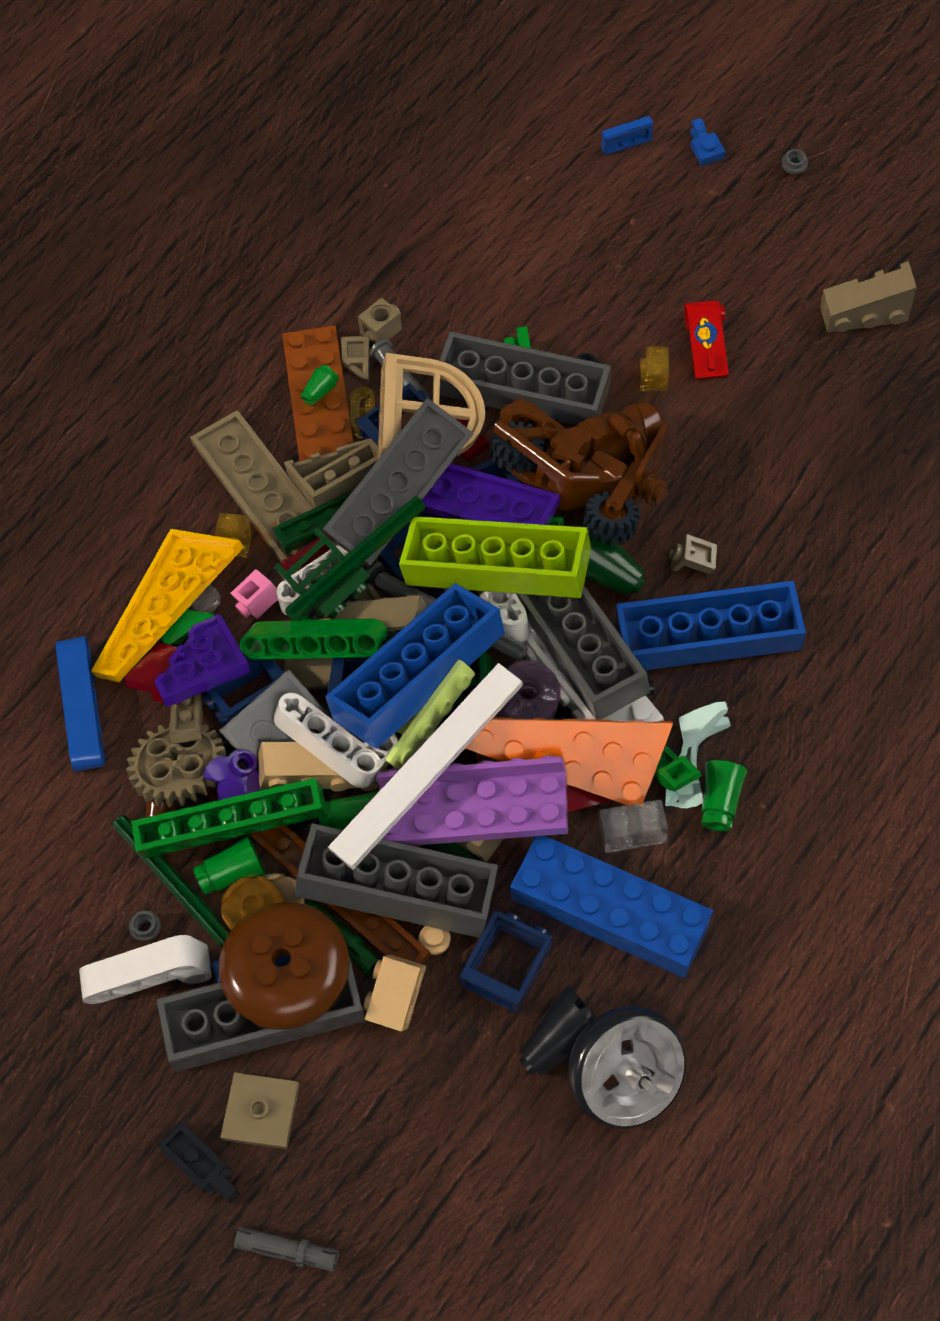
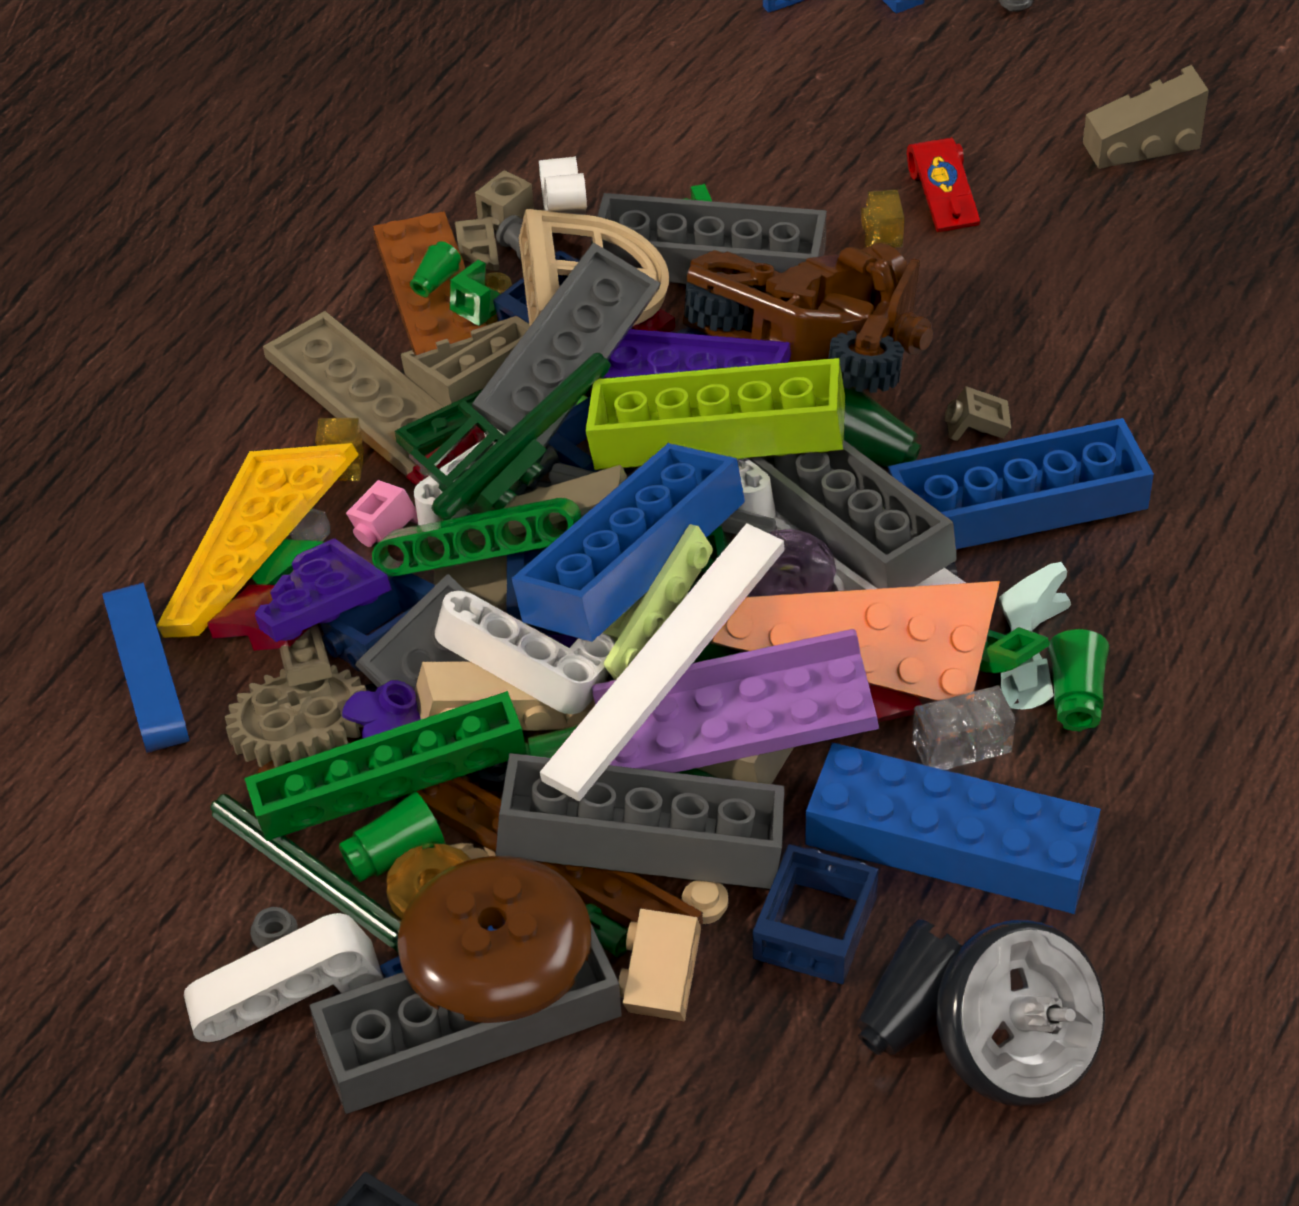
camera: 10 degrees left, 15 degrees down
dark tan plate [220,1072,300,1150] -> none
none -> green panel [450,259,500,326]
none -> white beam [539,157,587,215]

